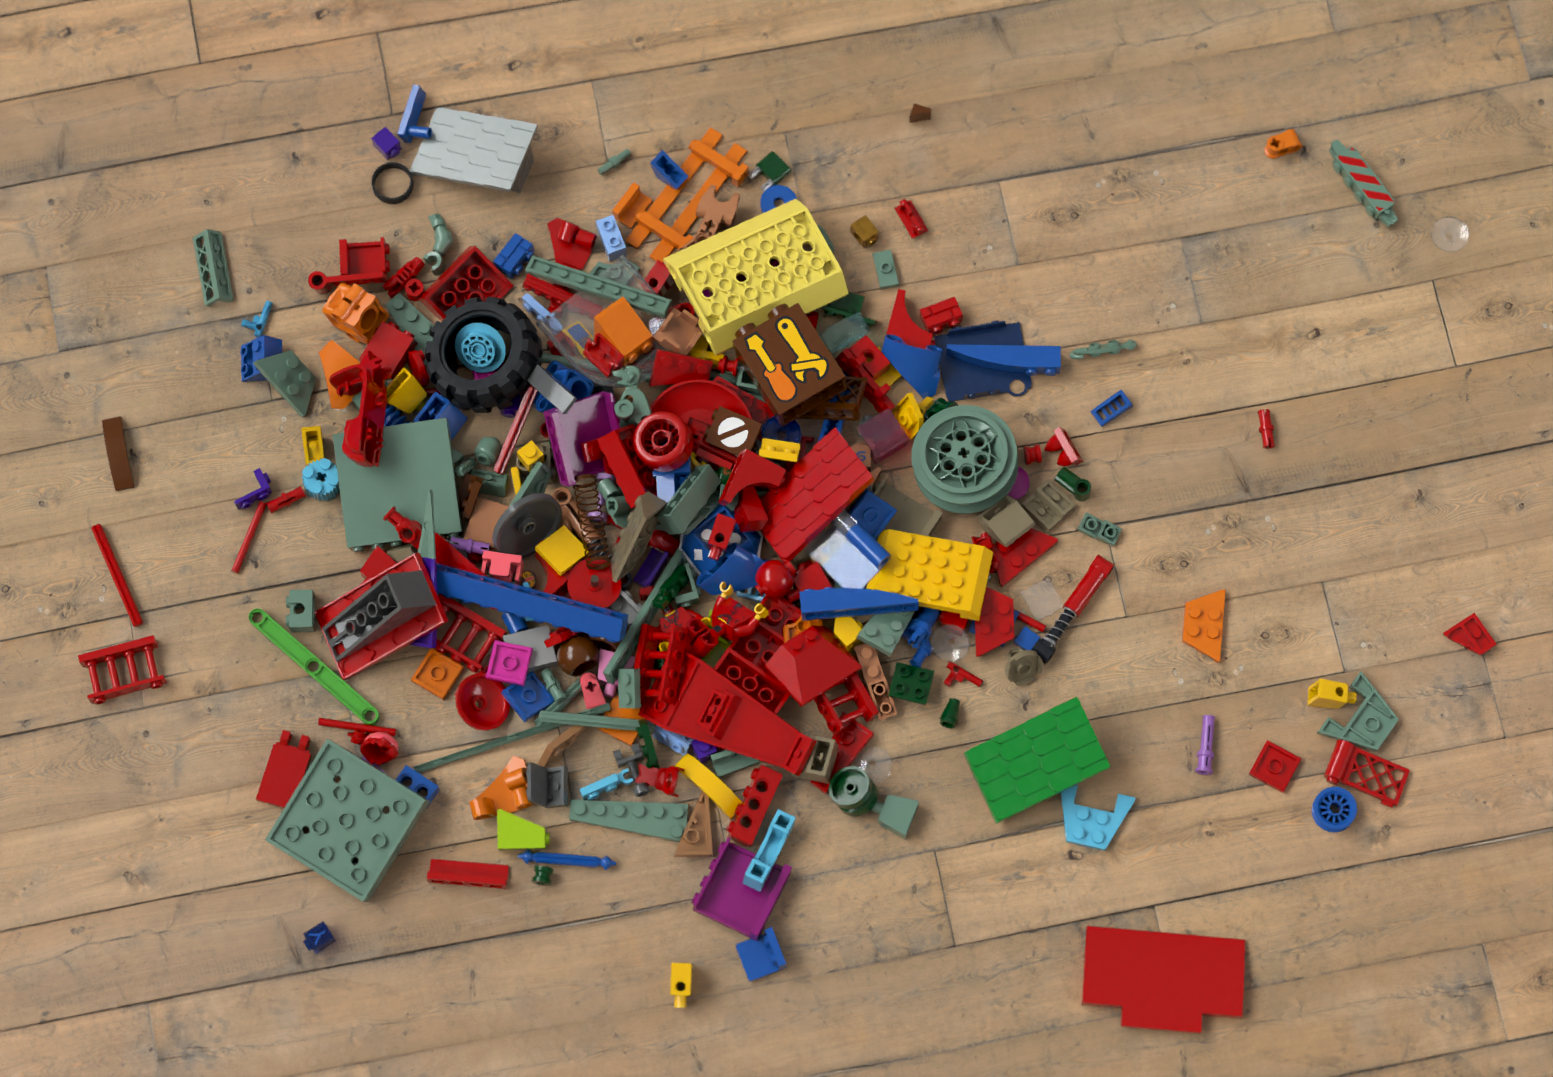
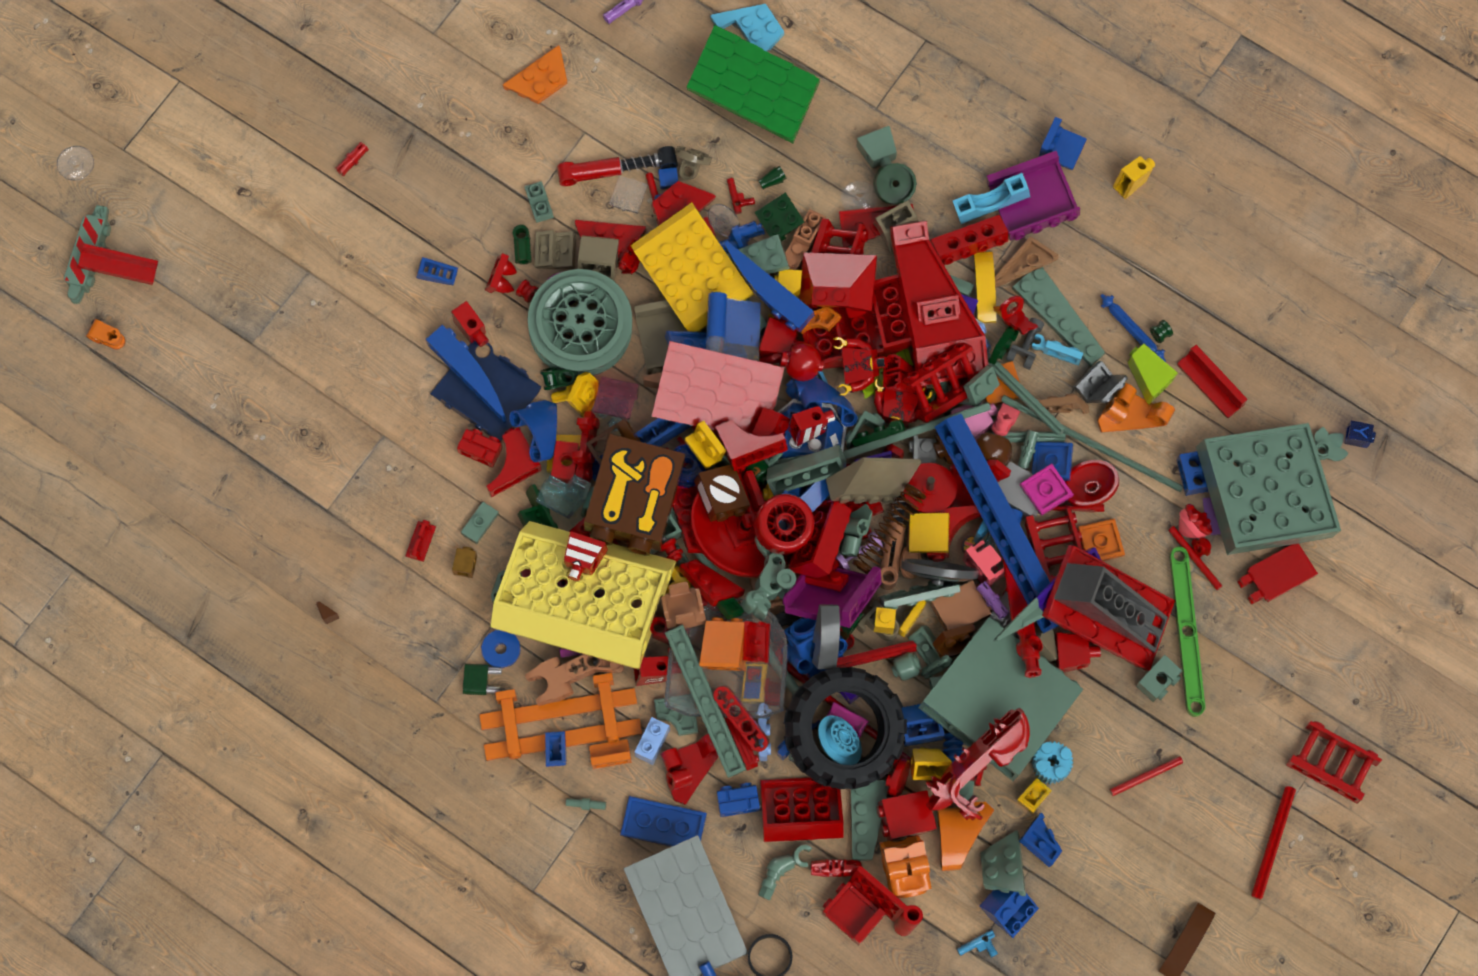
camera: 135 degrees left, 0 degrees up
dark purple bracket [234,468,272,510] -> none
red pin [266,486,306,514] -> none
red wheel [405,279,425,302] -> none
nougat brick [851,443,871,472] -> none
sand green piece [1069,339,1137,359] -> none
none -> red panel [78,243,158,285]
none -> red torso [451,301,489,347]
none -> red torso [564,531,608,582]
none -> blue tile [620,796,707,847]
none -> red beam [713,685,769,752]
none -> dark green tile [717,597,744,620]
none -> blue wing [1019,813,1062,867]
none -> sand green plate [1314,427,1348,461]

